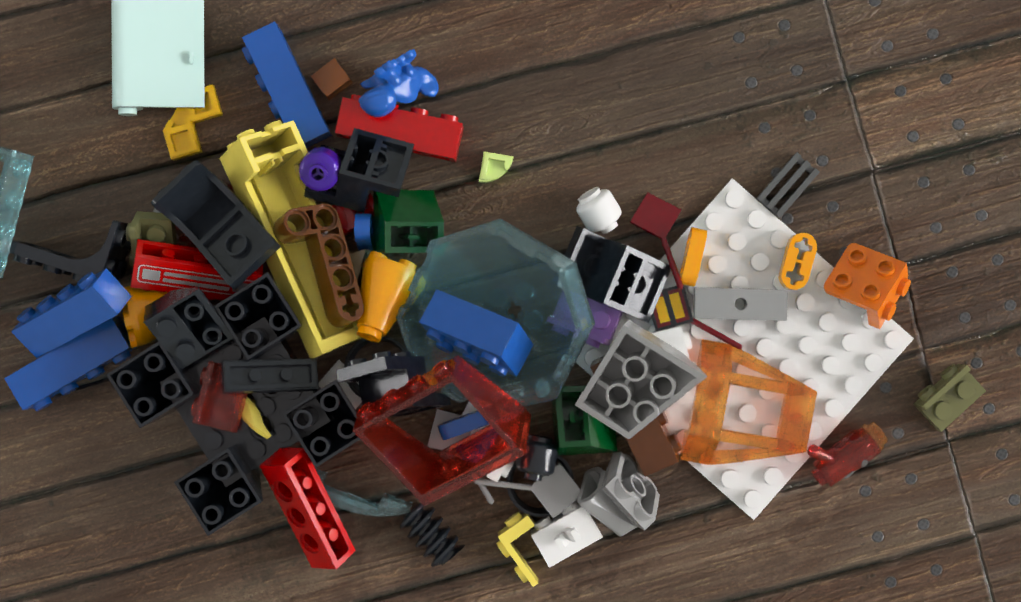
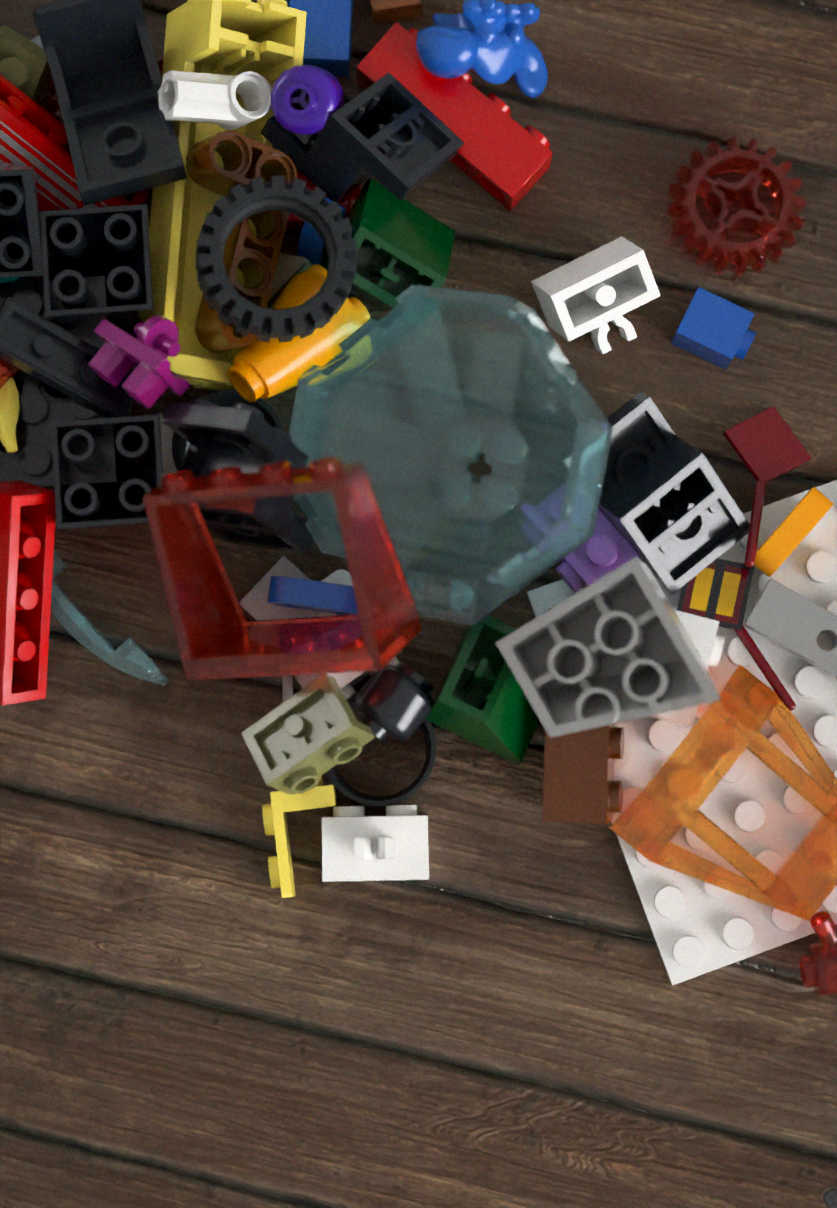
camera: 30 degrees right, 5 degrees down
black piece [400,498,465,567] -> none
blue brick [419,289,534,377] -> none
light grey piece [474,463,580,519] -> none
yellowish green tile [479,152,514,183] -> none
white head [576,187,622,234] -> none
light grey piece [577,452,660,537] -> none
none -> magenta hips [88,316,190,409]
none -> white piece [158,70,272,130]
none -> black tyre [196,176,357,343]
none -> olive bracket [241,673,375,795]
none -> white brick [531,236,661,354]
none -> clear red gear [666,136,806,277]
none -> blue brick [671,287,757,370]

